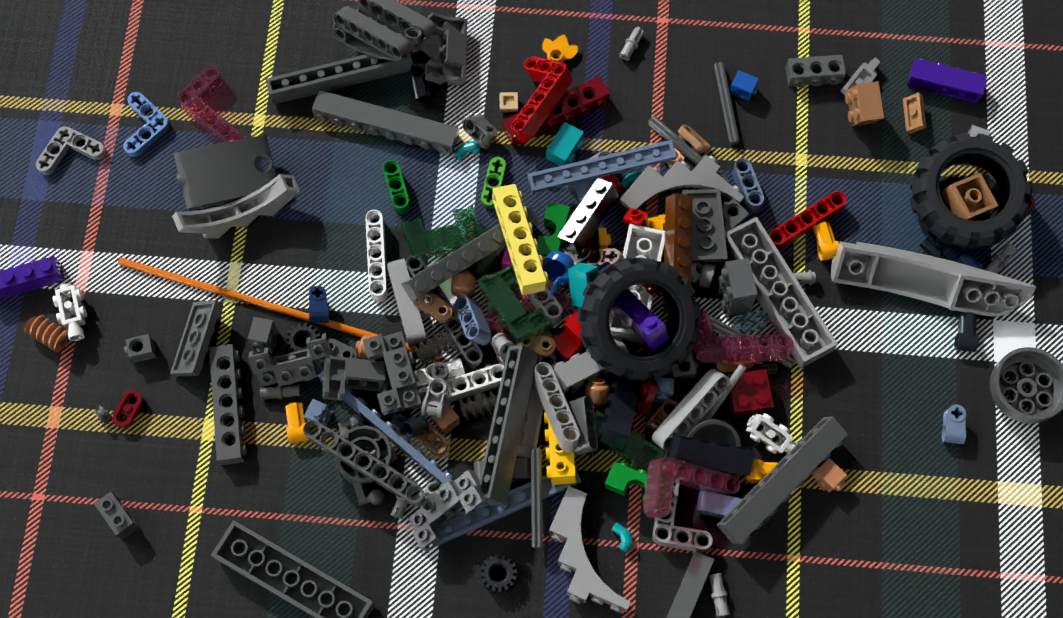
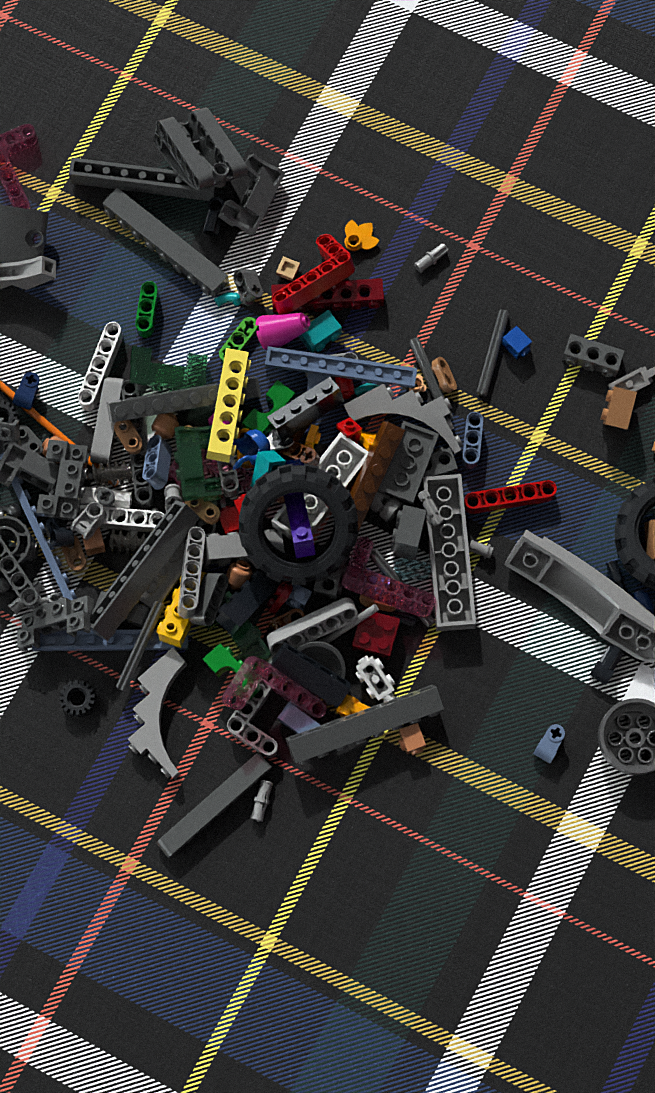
camera: 25 degrees right, 5 degrees up
teal arm [611,522,633,552] -> none
light orange piece [813,222,839,261] -> none
none -> dark pink cone [256,313,310,350]
none -> light grey axle [418,490,443,526]

